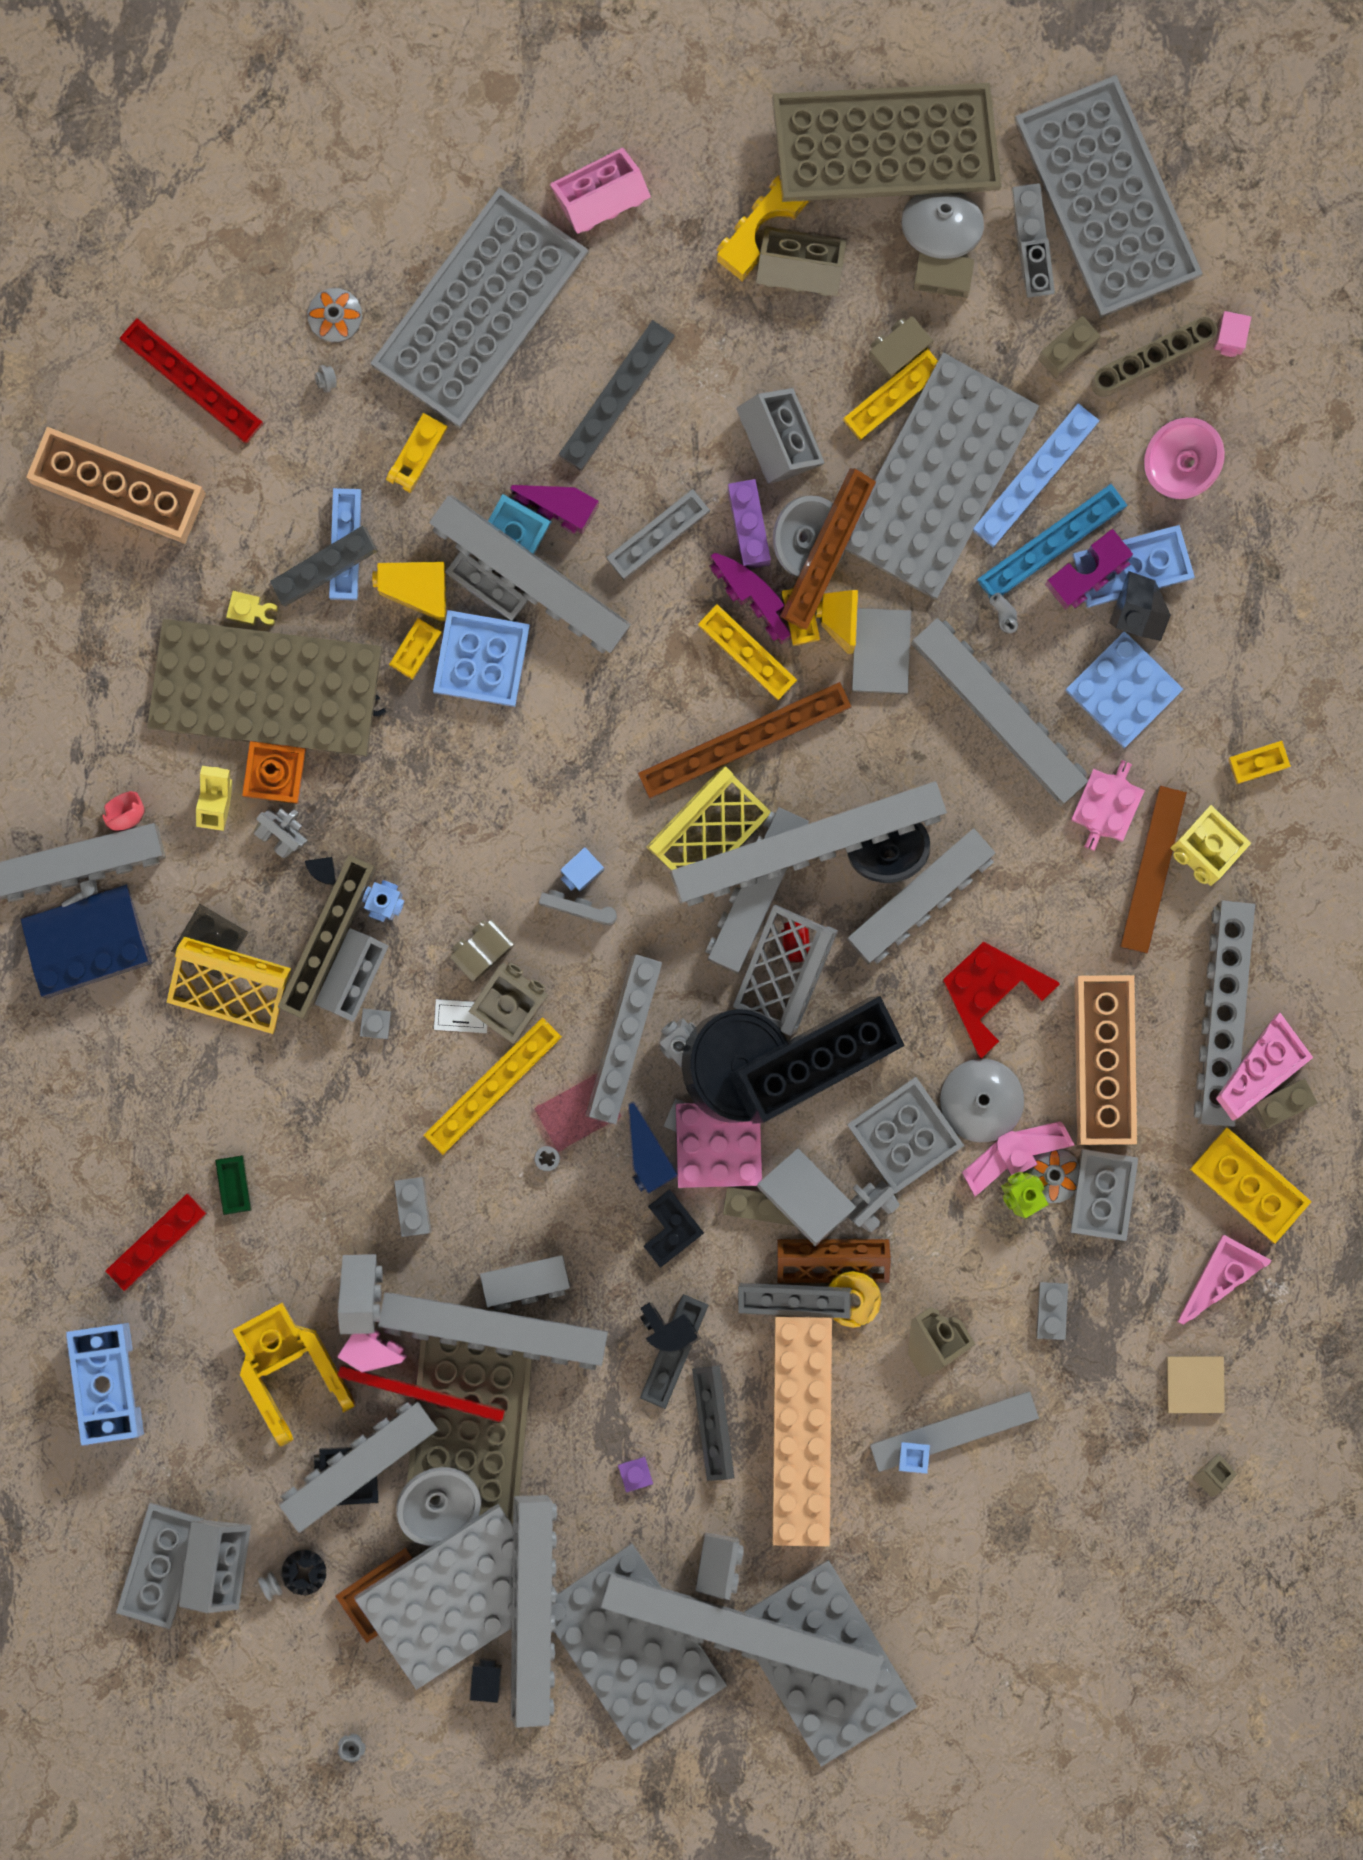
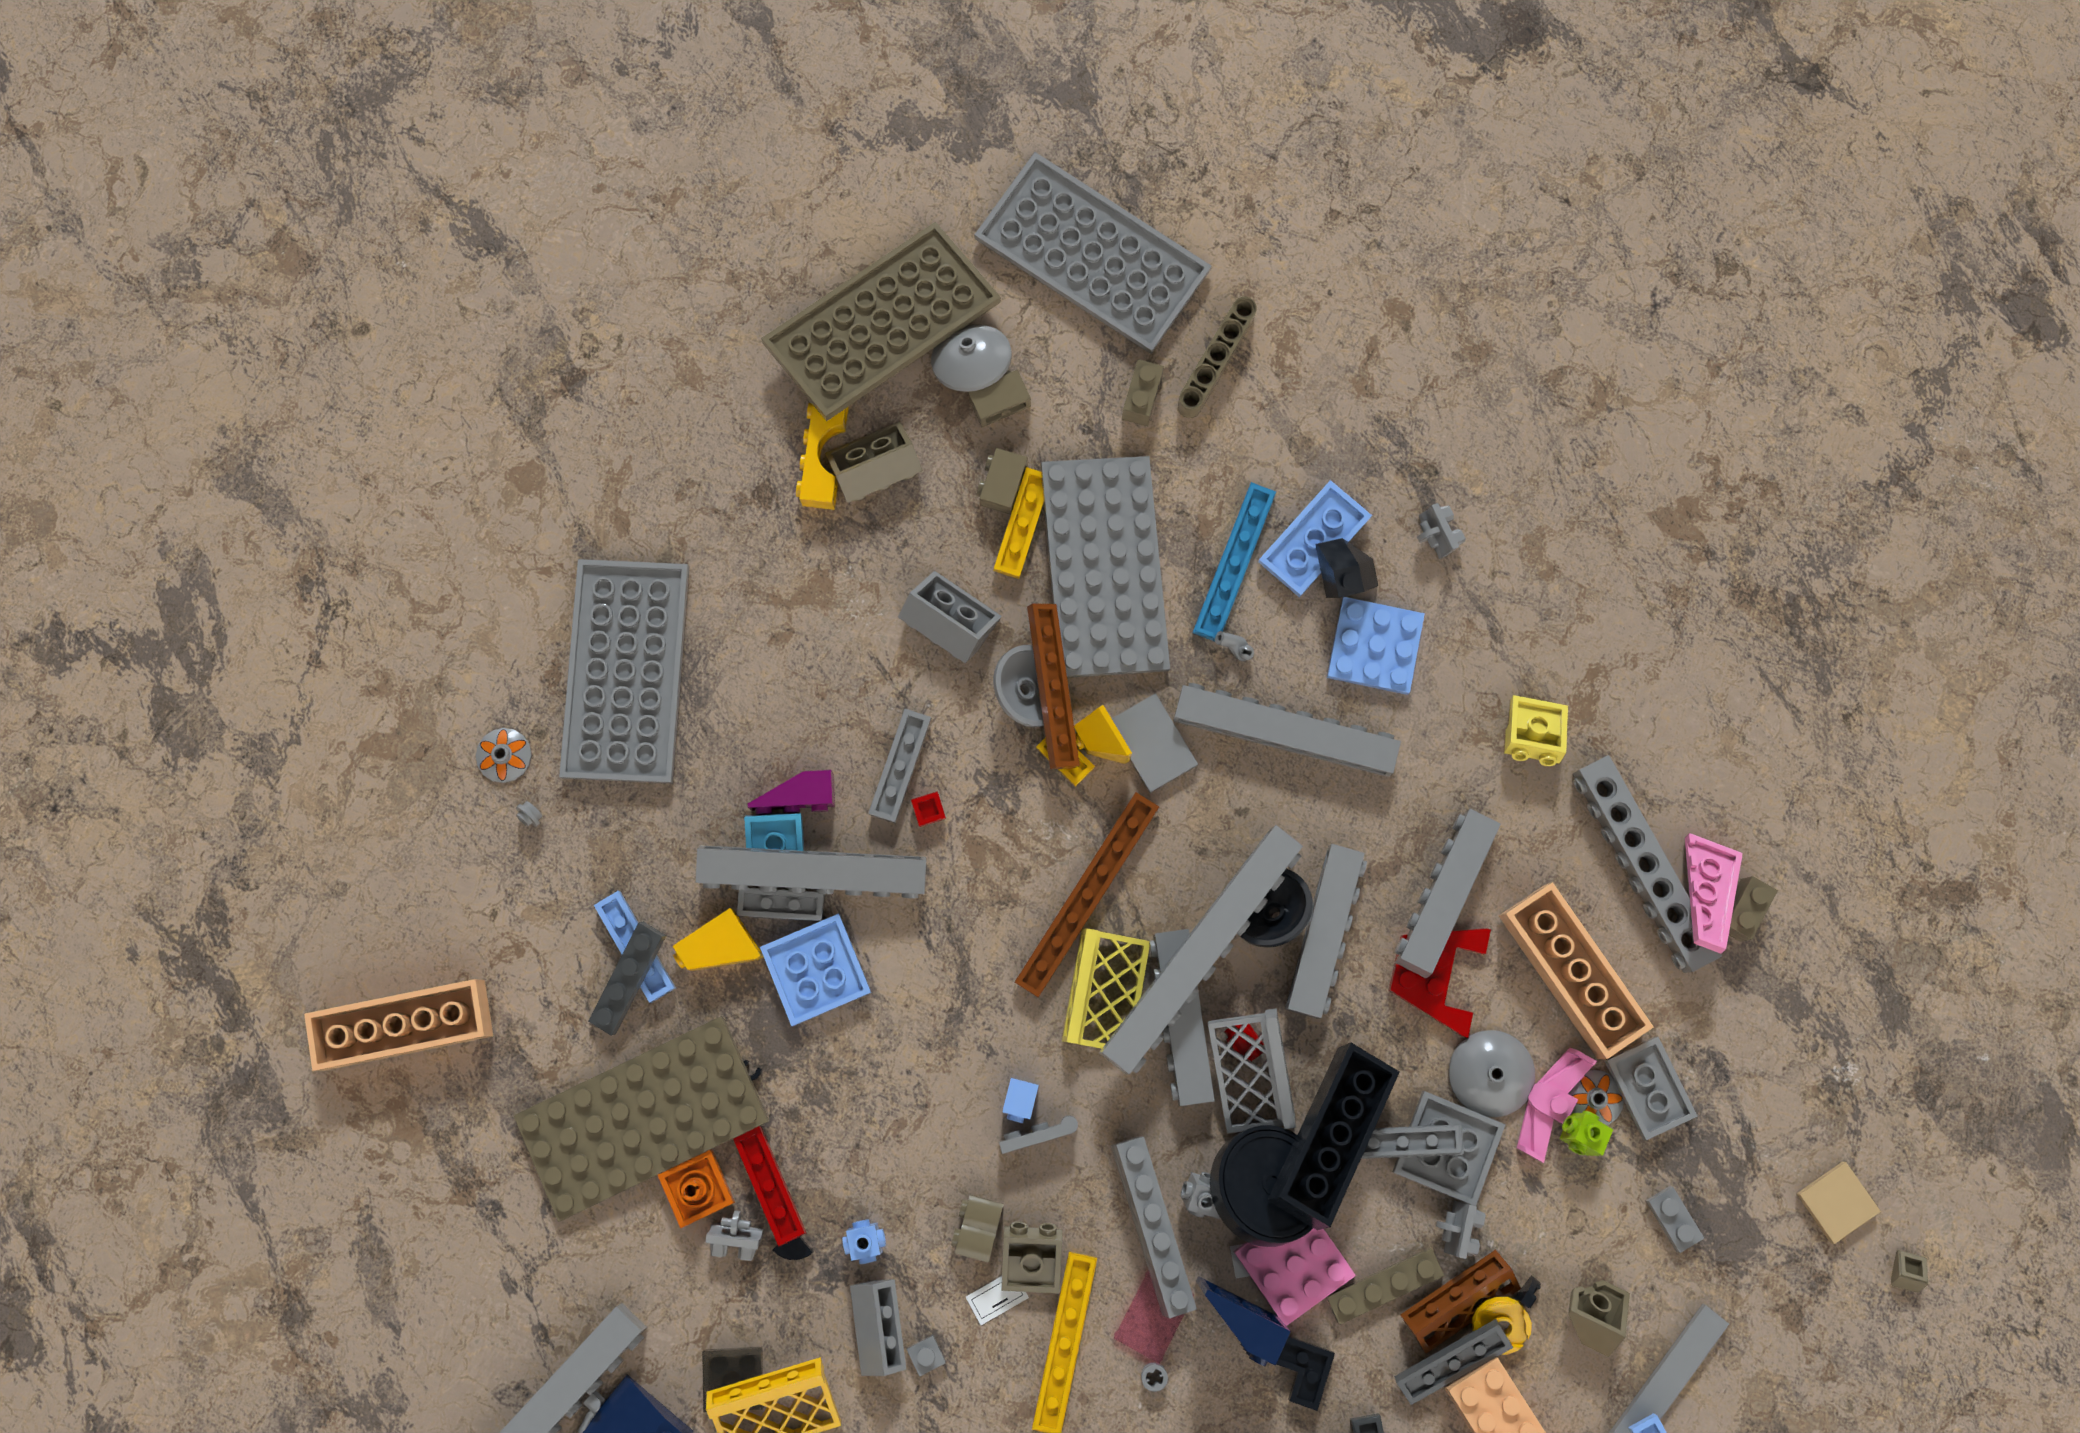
camera: 30 degrees left, 5 degrees down
coral hair [102,791,145,831] -> none
red tile [119,318,264,444] -> none
light yellow brick [196,766,232,831] -> none
light yellow plate [226,591,278,626] -> none
dark tan brick [278,855,377,1020] -> none
yellow plate [386,413,448,493] -> none
yellow plate [389,618,442,680] -> none
bright pink slope [550,148,651,234] -> none
dark grey plate [559,320,675,472] -> none
yellow plate [698,604,797,701] -> none
magenta slope [709,553,791,645] -> none
medium lavender brick [728,479,771,570] -> none
light grey tile [757,1149,856,1246] -> none
light blue plate [973,403,1100,548] -> none
light grey slope [1012,183,1055,298] -> none
magenta arch [1045,528,1133,610] -> none
bright pink plate [1071,760,1145,851] -> none
dark orange tile [1120,786,1187,954] -> none
bright pink dish [1144,417,1225,499] -> none
bright pink wing [1177,1235,1271,1325] -> none
yellow plate [1189,1127,1312,1244] -> none
bright pink brick [1214,311,1251,357] -> none
yellow plate [1228,740,1291,785] -> none
none -> red plate [733,1126,807,1246]
none -> red plate [911,791,946,827]
none -> light grey tile [1361,1124,1464,1159]
none -> light grey brick [1395,809,1501,978]
none -> light grey hips [1417,503,1466,559]
none -> black tile [1514,1275,1541,1308]

